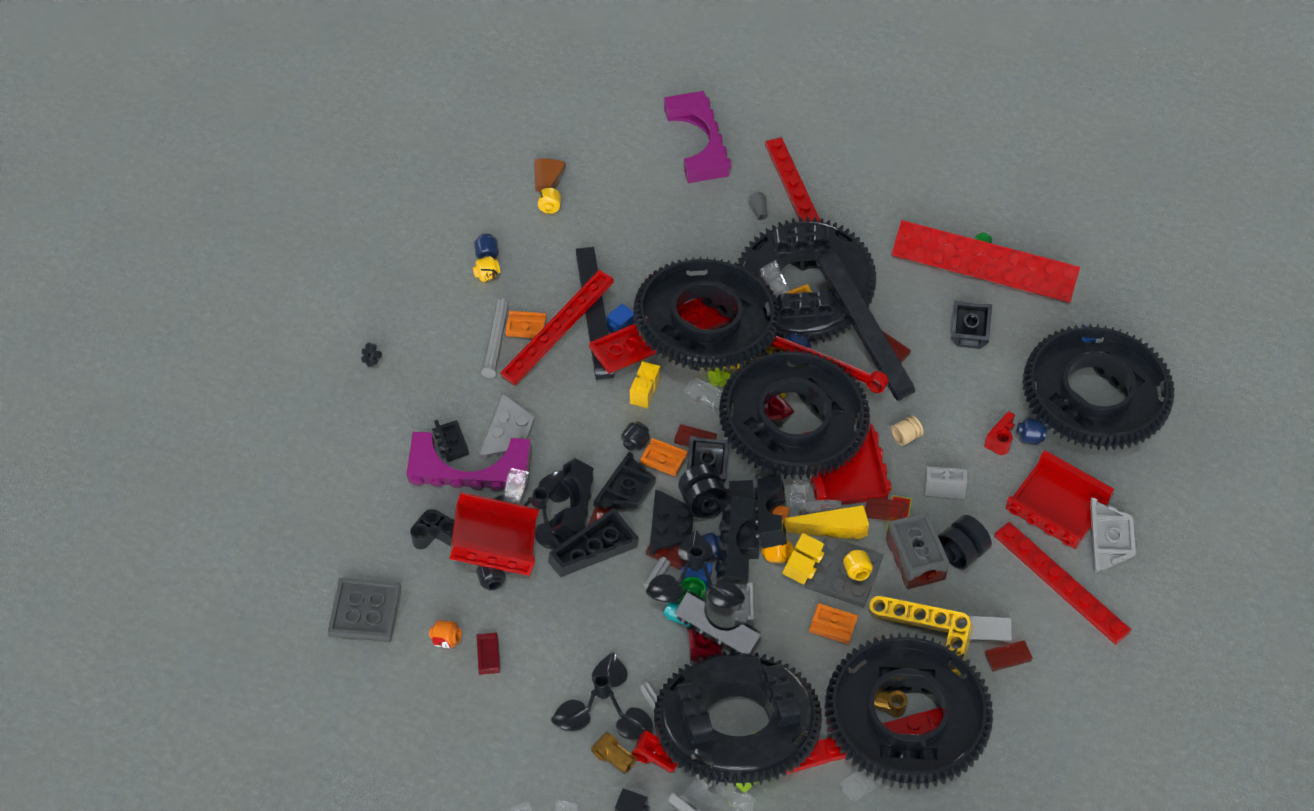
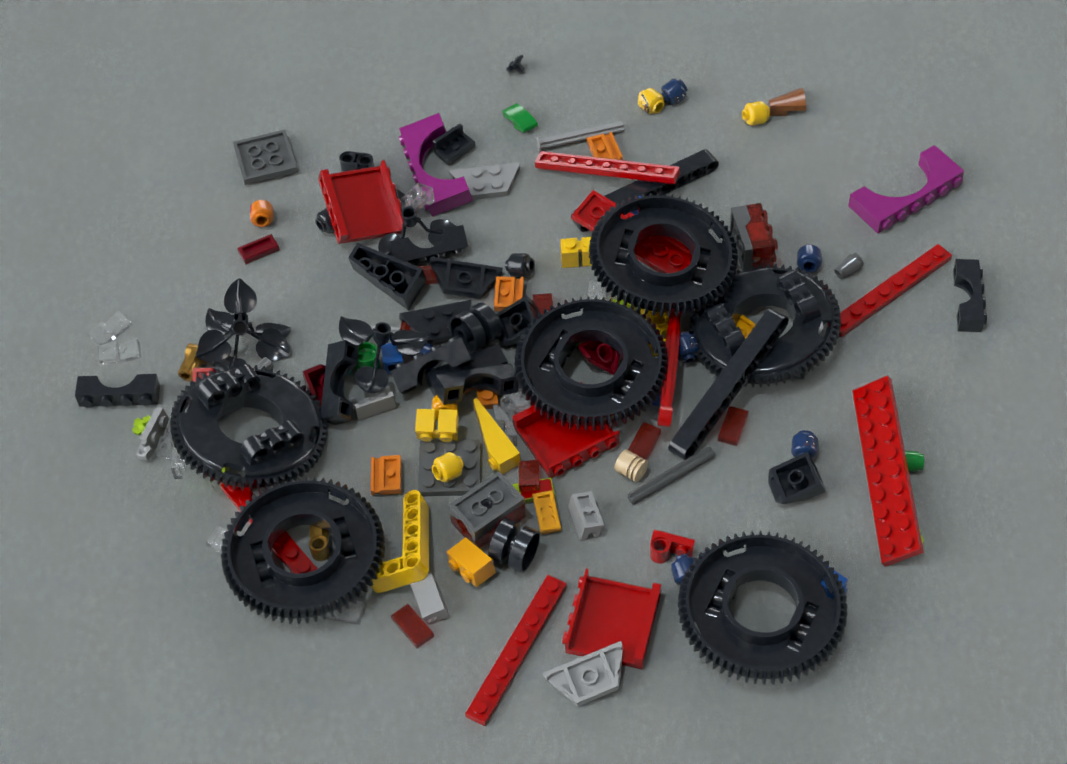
camera: 70 degrees right, 0 degrees up
clear slope [760,260,790,298] -> none
none -> black plant [196,278,290,362]
none -> light orange brick [446,537,496,588]
none -> green slope [502,103,538,133]
none -> light orange plate [532,490,561,535]
none -> dark grey axle [627,447,715,504]
none -> clear red tile [628,422,662,460]
none -> piece [729,203,778,272]
none -> dark blue head [791,430,819,459]
none -> dark blue head [797,244,822,273]
none -> black arch [953,259,987,332]

